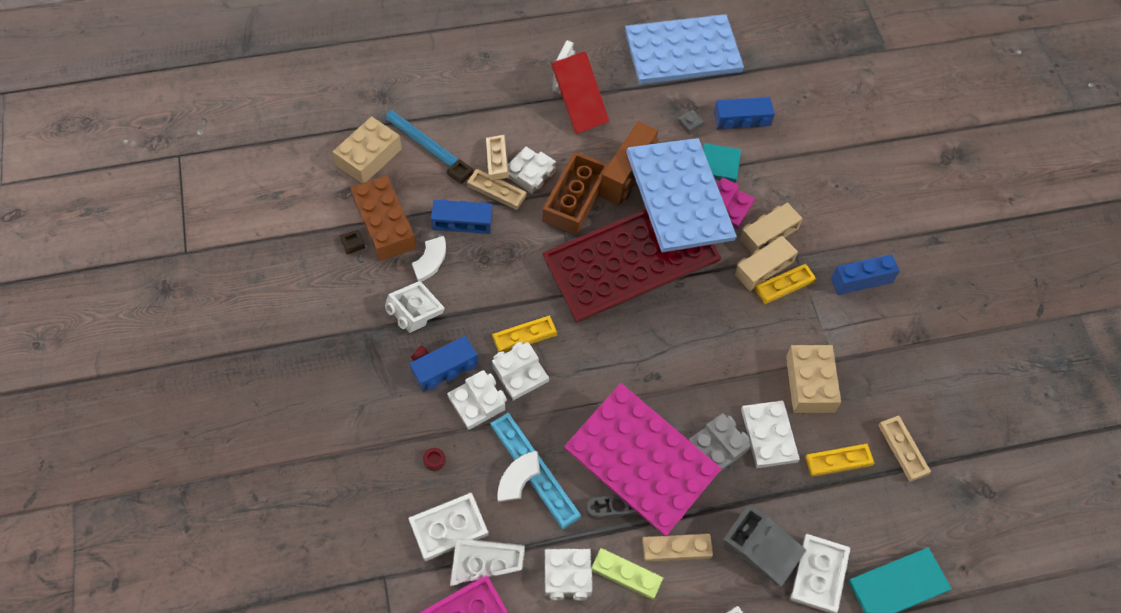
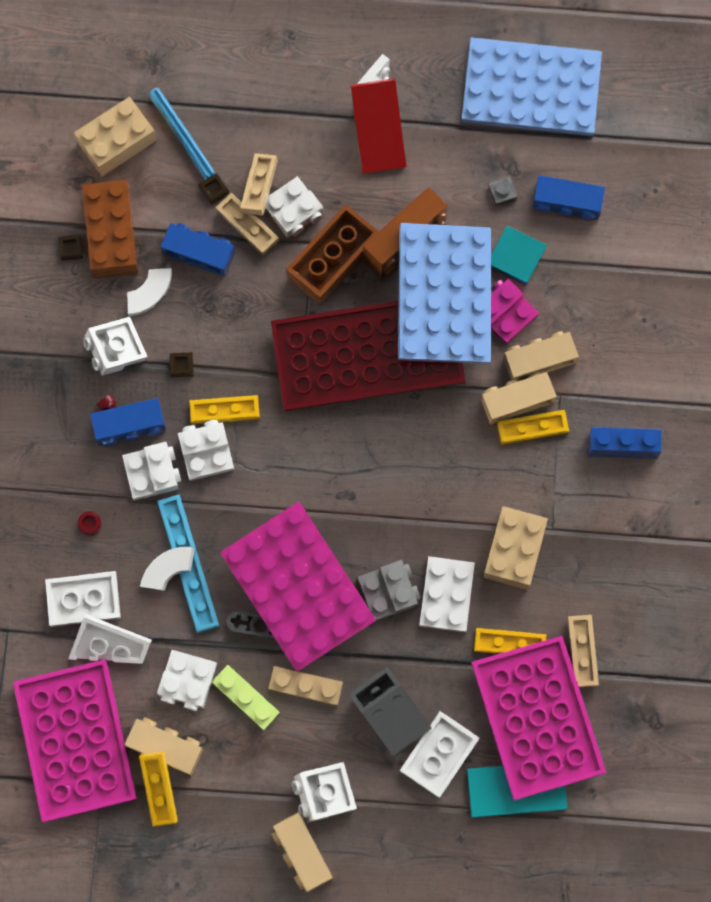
camera: 20 degrees right, 15 degrees up
none -> dark brown tile [170,352,194,377]
none -> dark pink plate [471,636,606,801]

